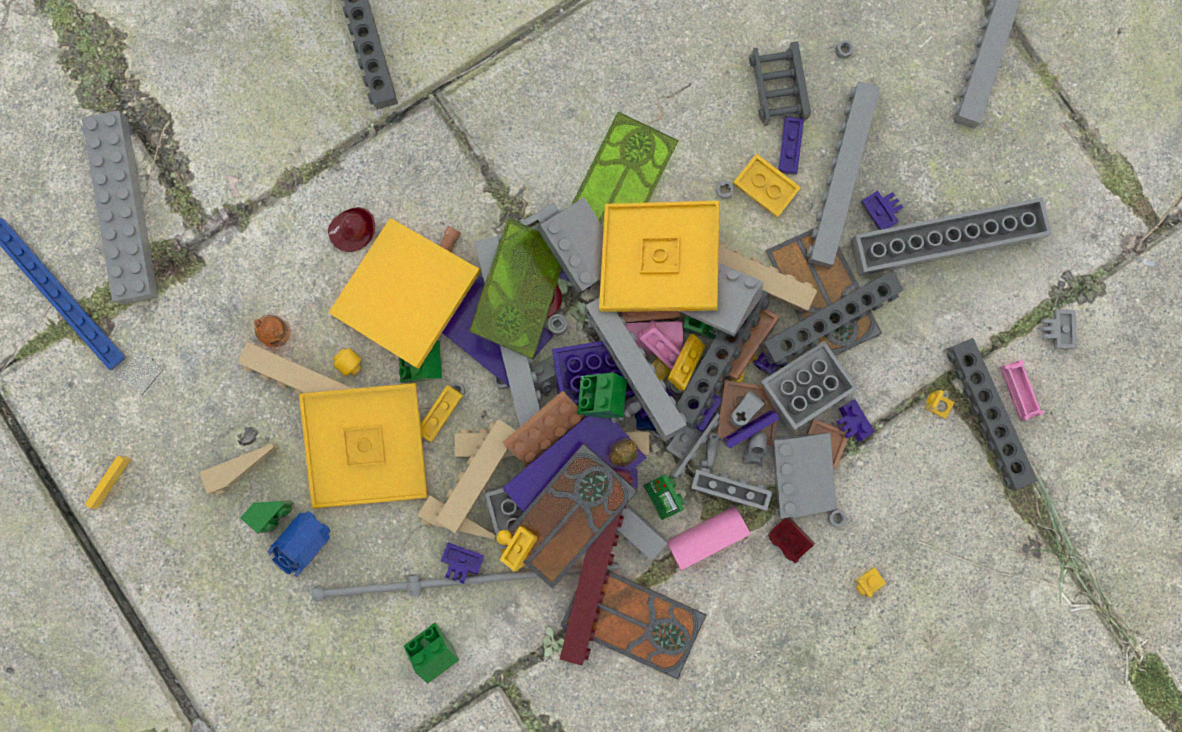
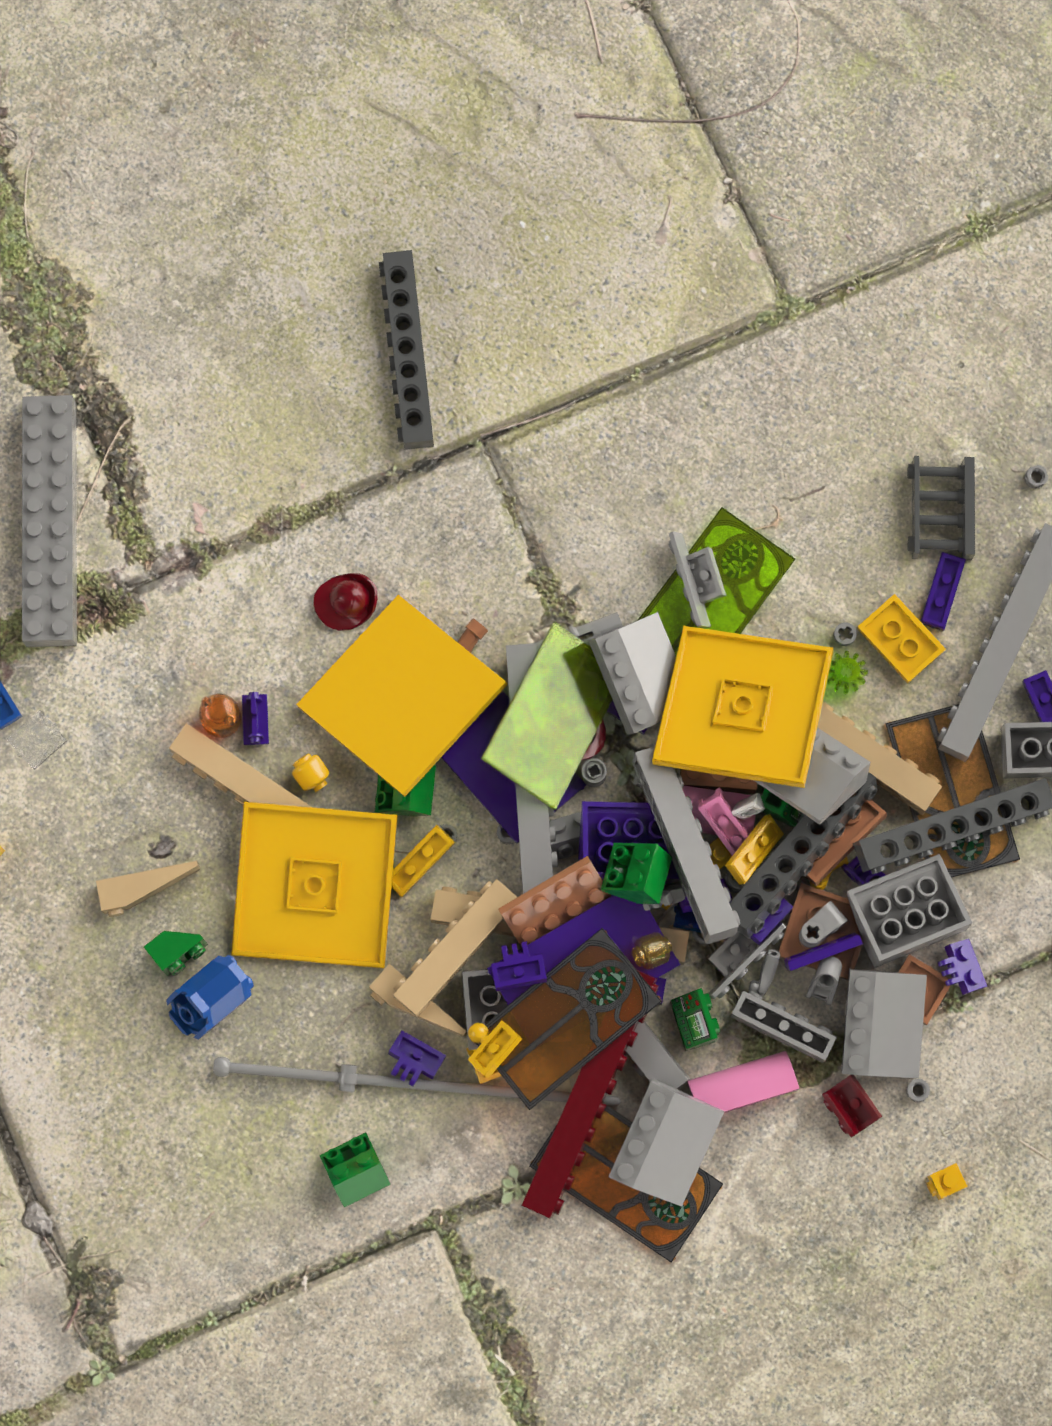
camera: 10 degrees right, 5 degrees down
none -> dark purple hinge [242,692,269,745]
none -> dark purple hinge [491,941,547,991]
none -> light grey slope [609,1079,724,1206]
none -> light grey bracket [669,531,726,629]
none -> white slope [732,793,765,820]
none -> clear neon green gear [827,651,868,694]

